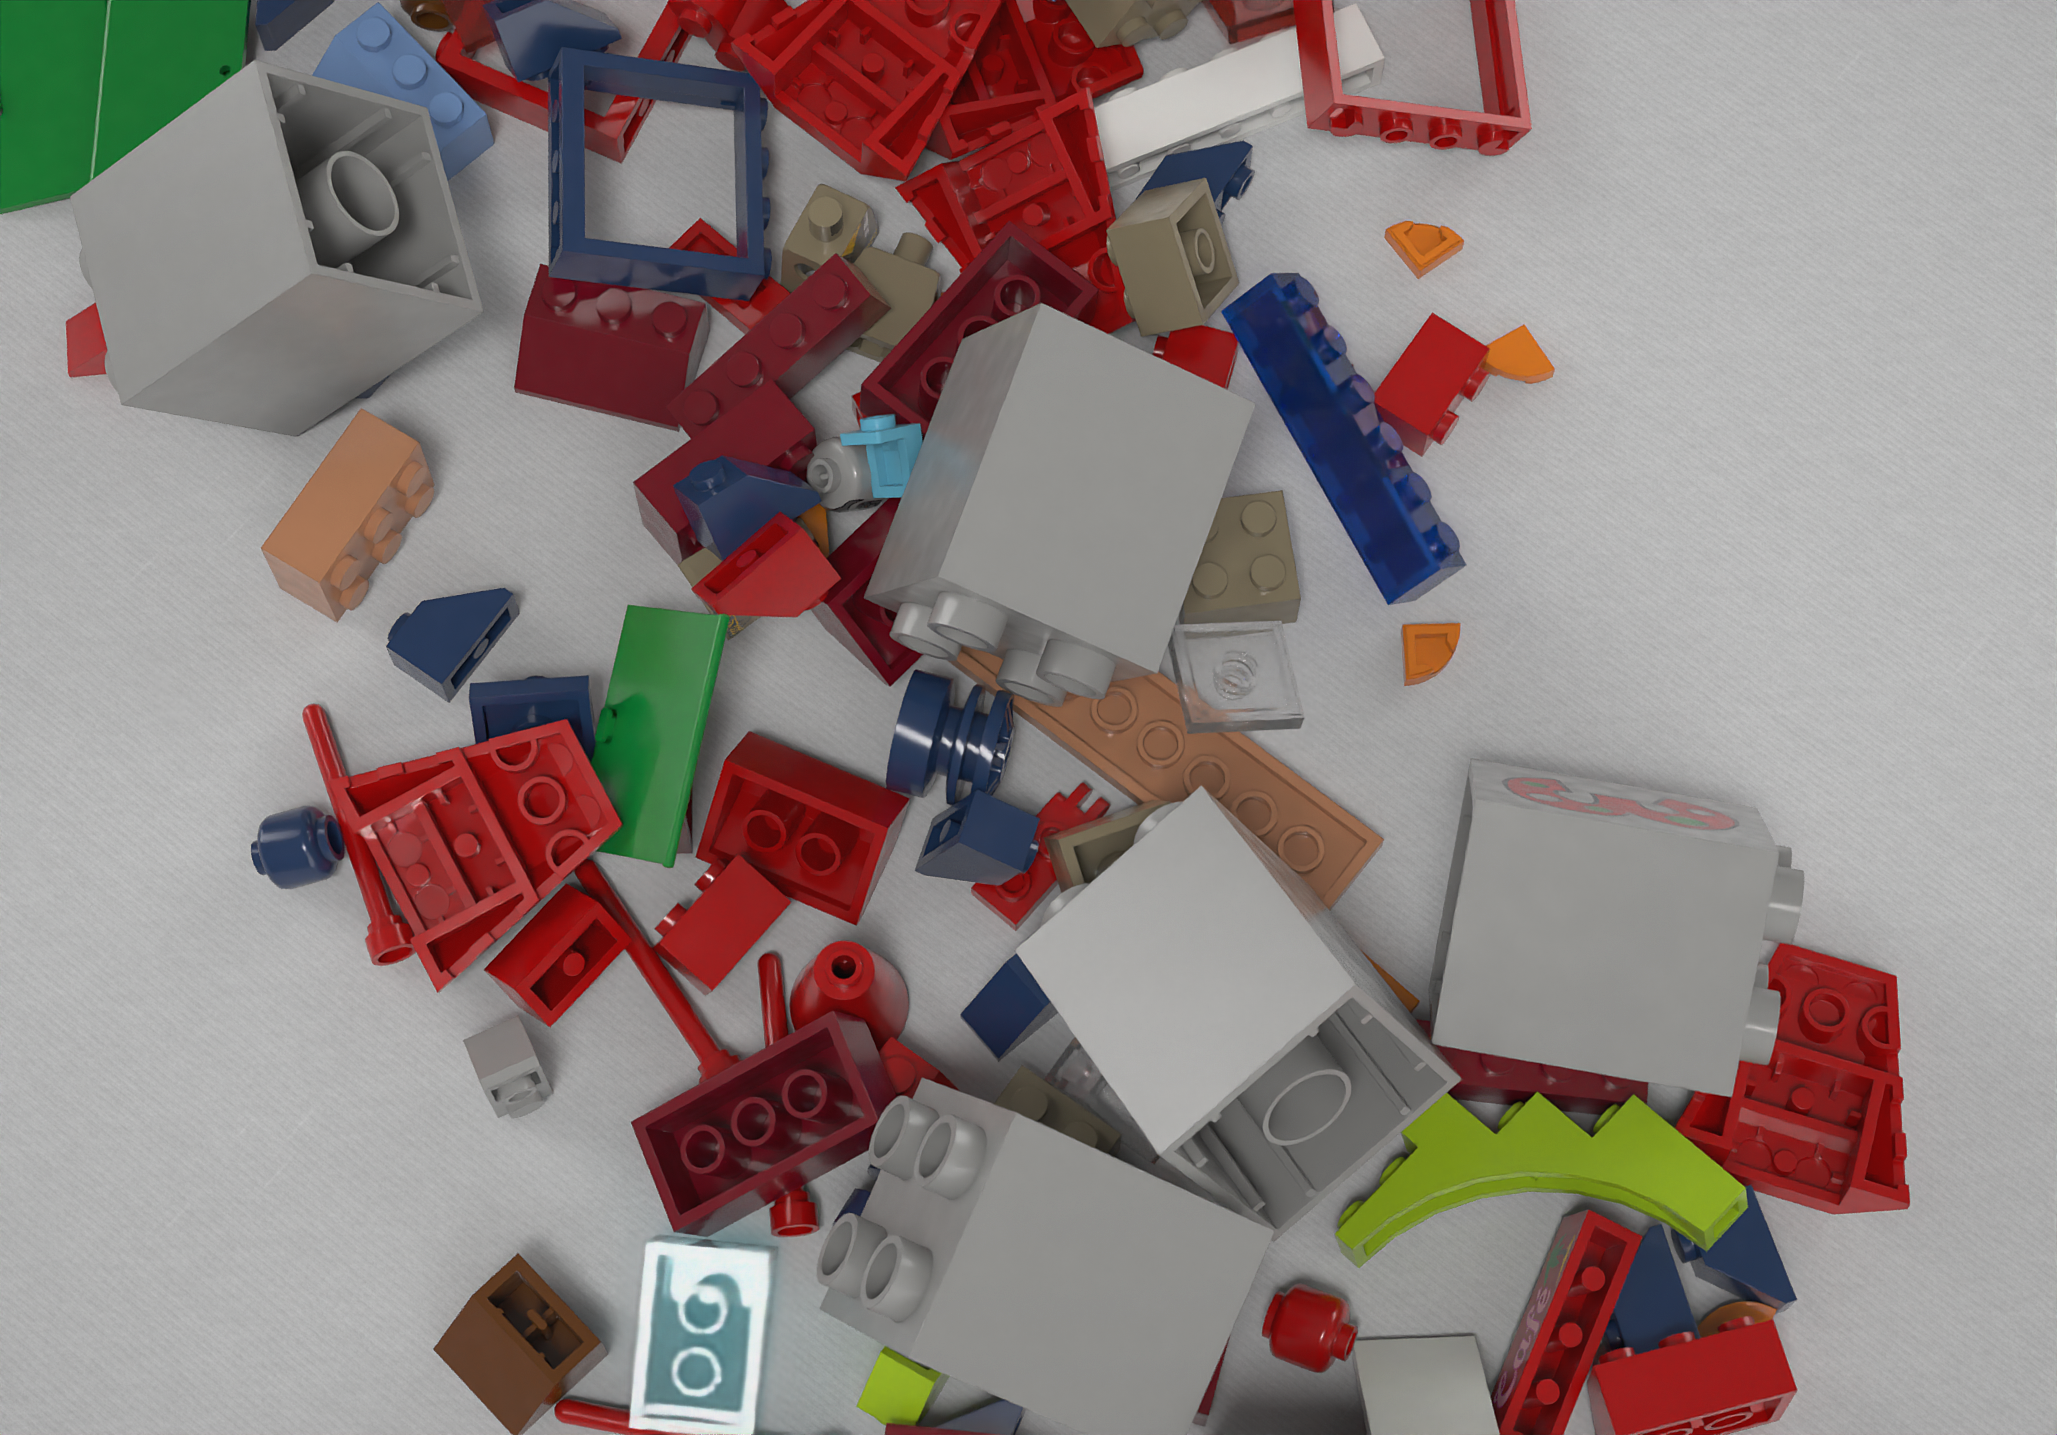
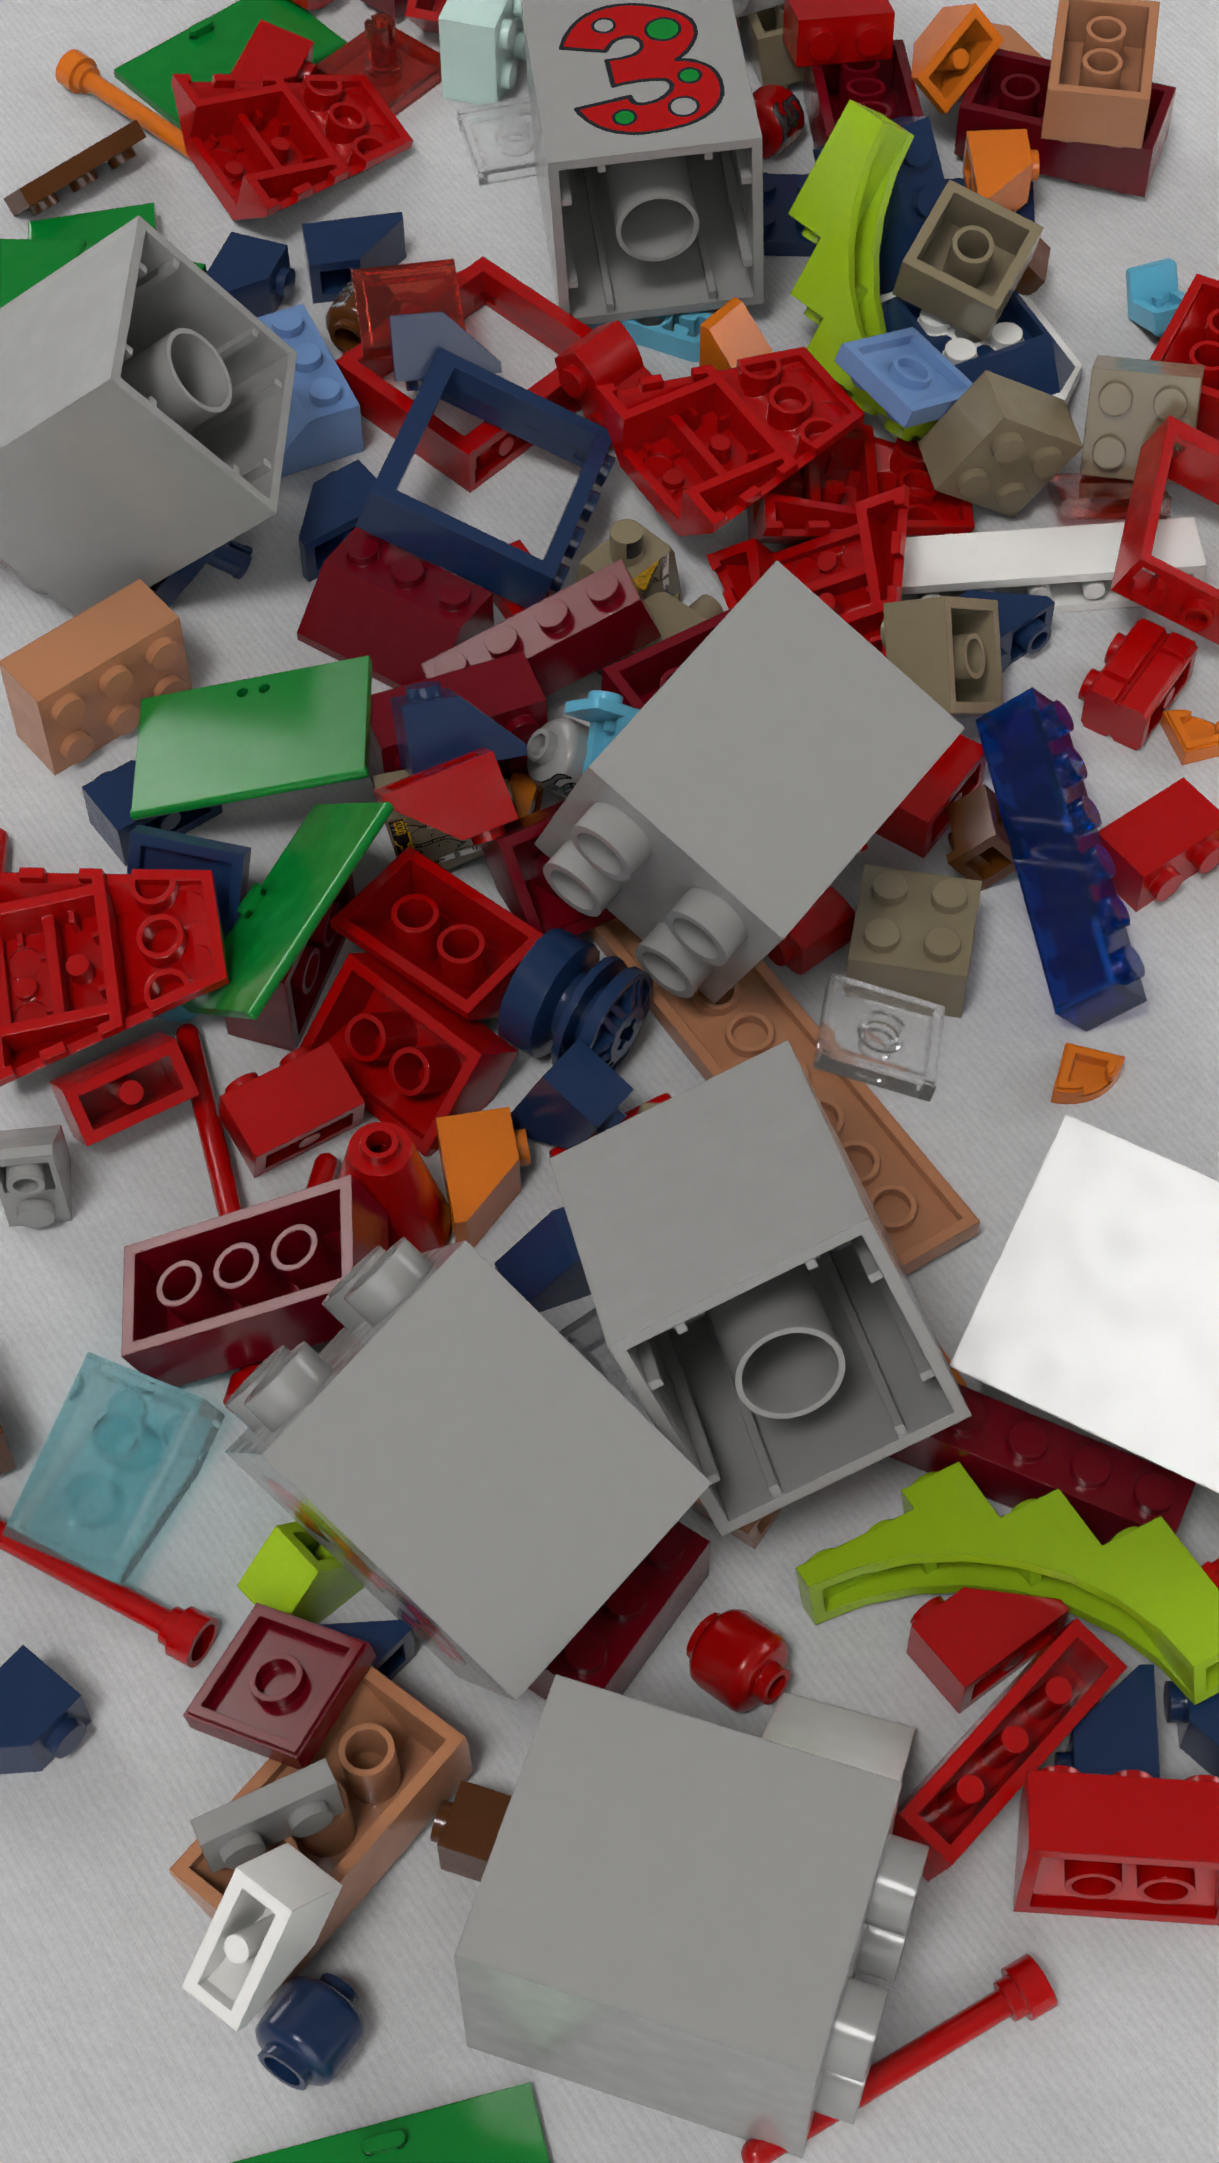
camera: 20 degrees right, 15 degrees down
none -> green container [130,655,372,820]
none -> dark blue slope [298,460,377,582]
none -> red slope [330,846,544,1021]
none -> orange slope [436,1107,531,1248]
none -> red slope [906,1587,1070,1714]
none -> reddish brown brick [946,784,1029,891]
none -> red brick [1078,618,1198,751]

